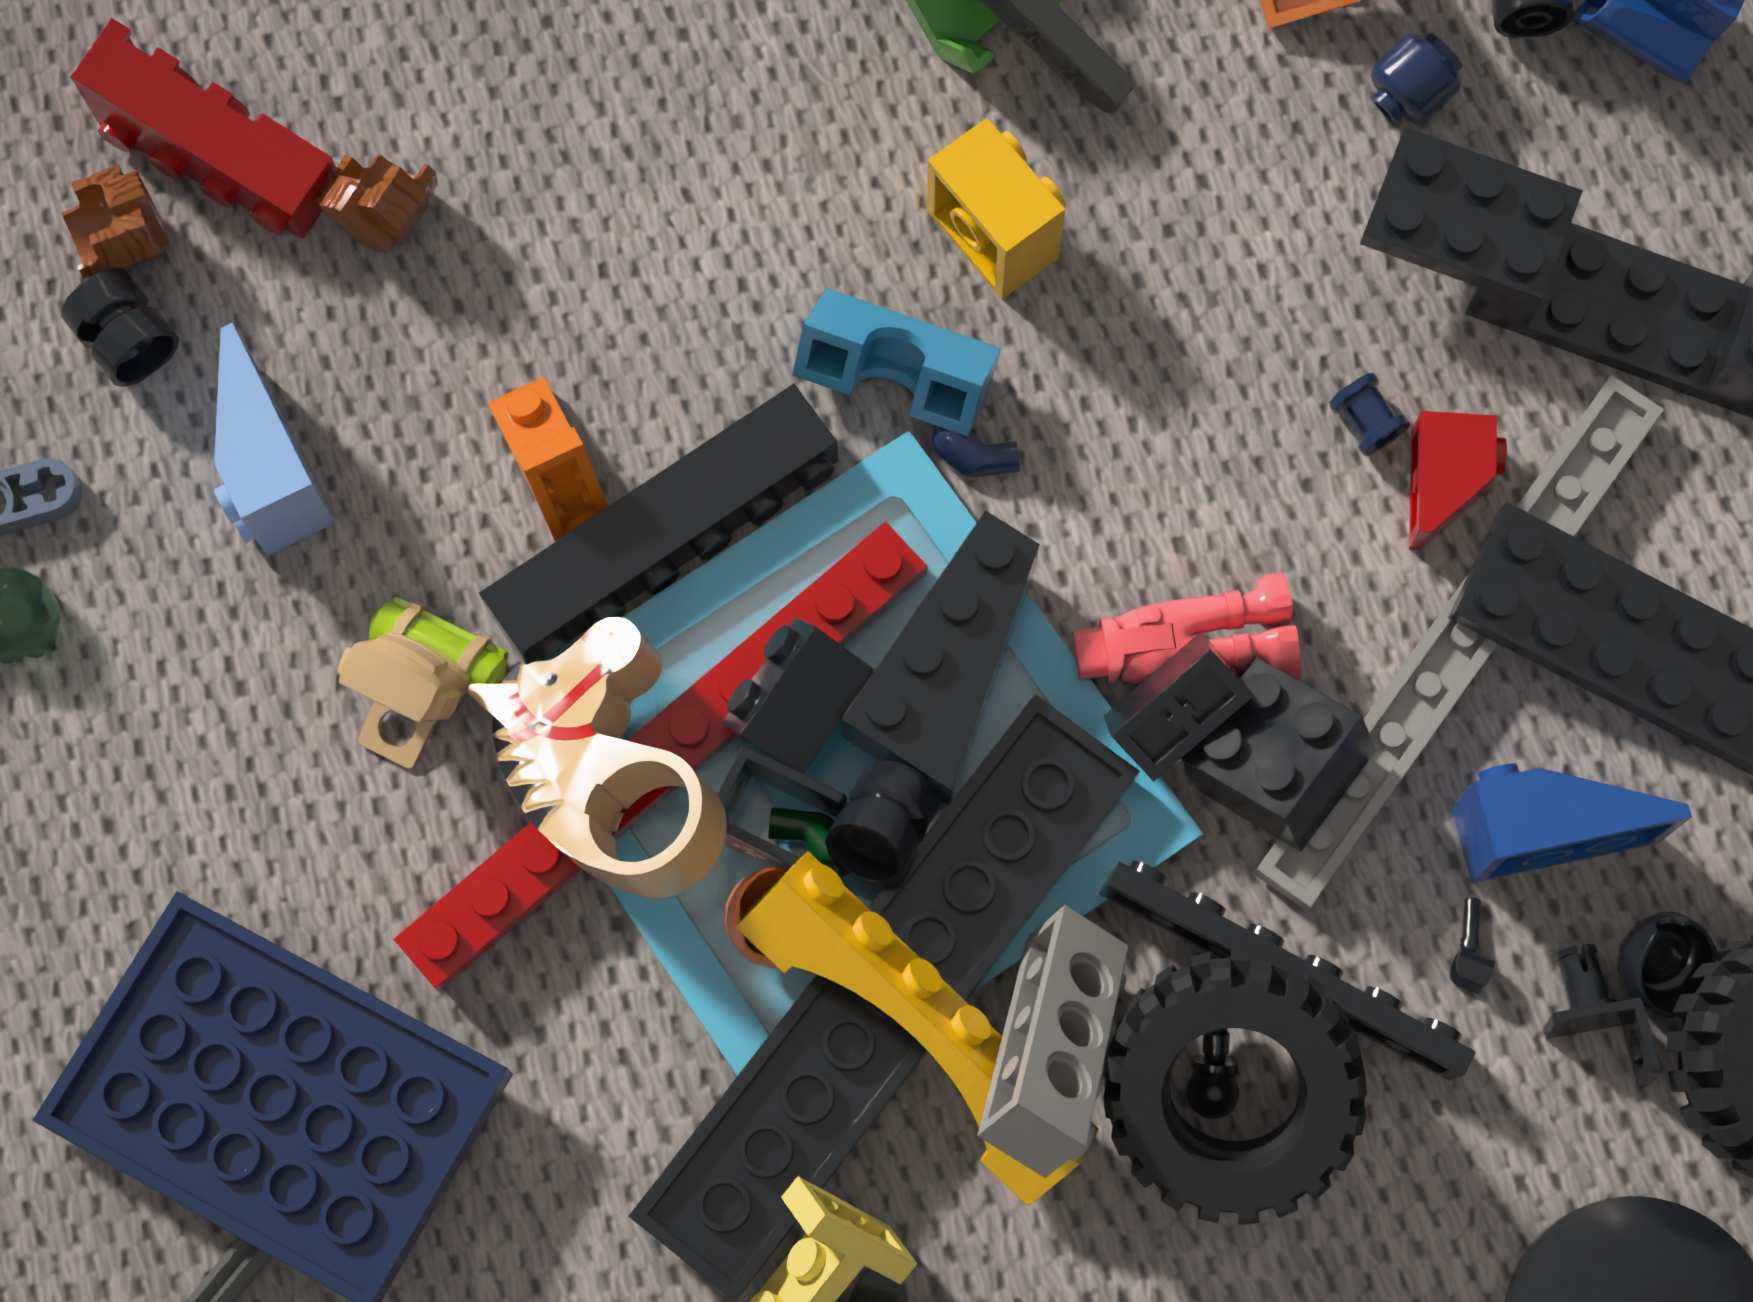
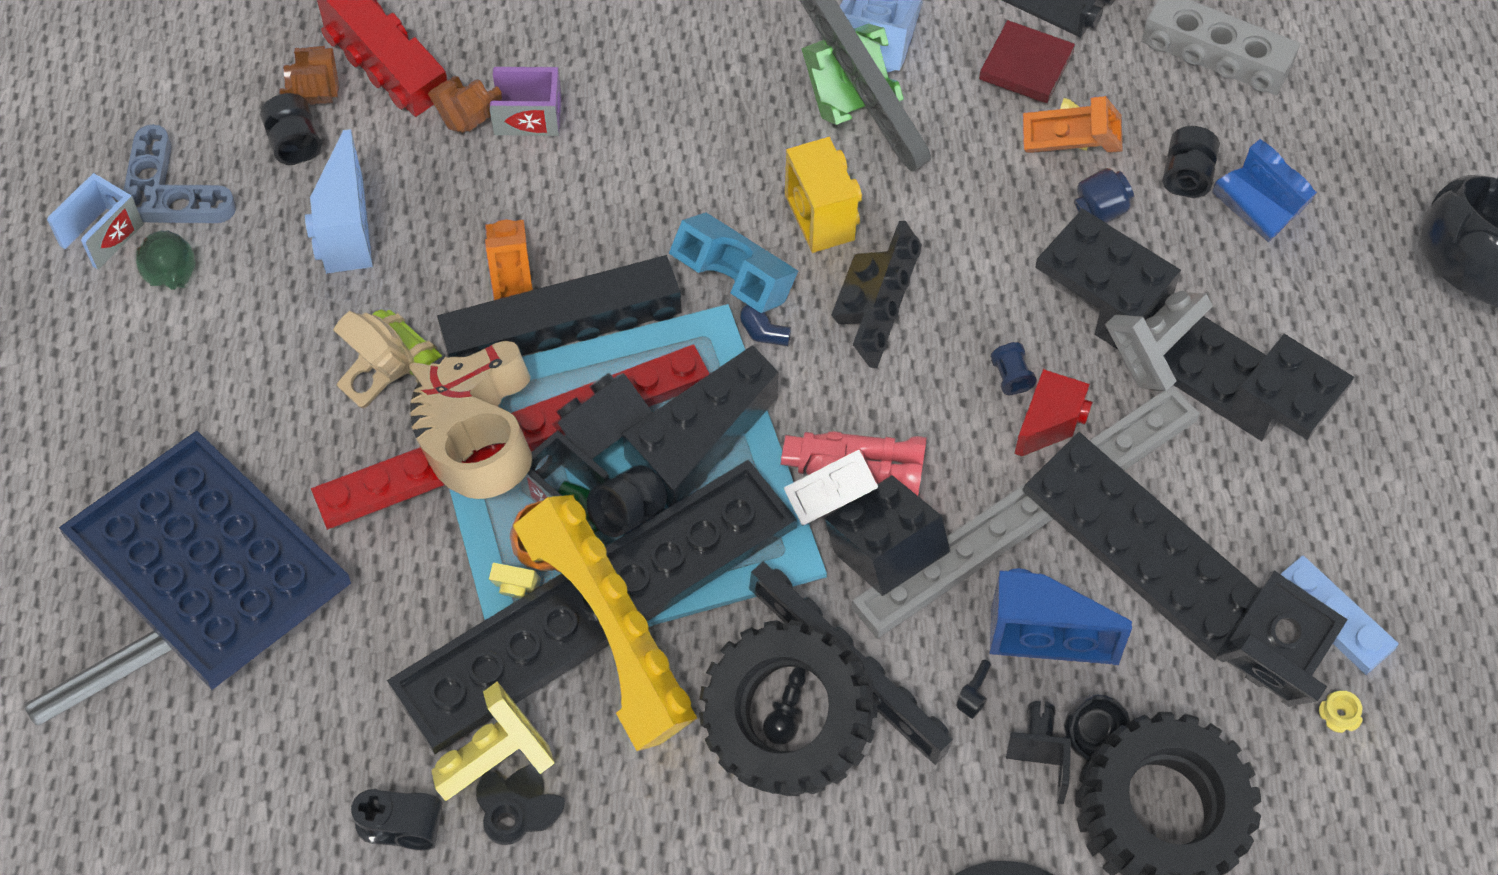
camera: 15 degrees right, 15 degrees down
light grey brick [977,905,1128,1178] -> none
none -> piece [489,67,562,136]
none -> light yellow plate [489,563,541,599]
none -> black bracket [831,221,922,368]
none -> light grey bracket [1105,291,1213,391]

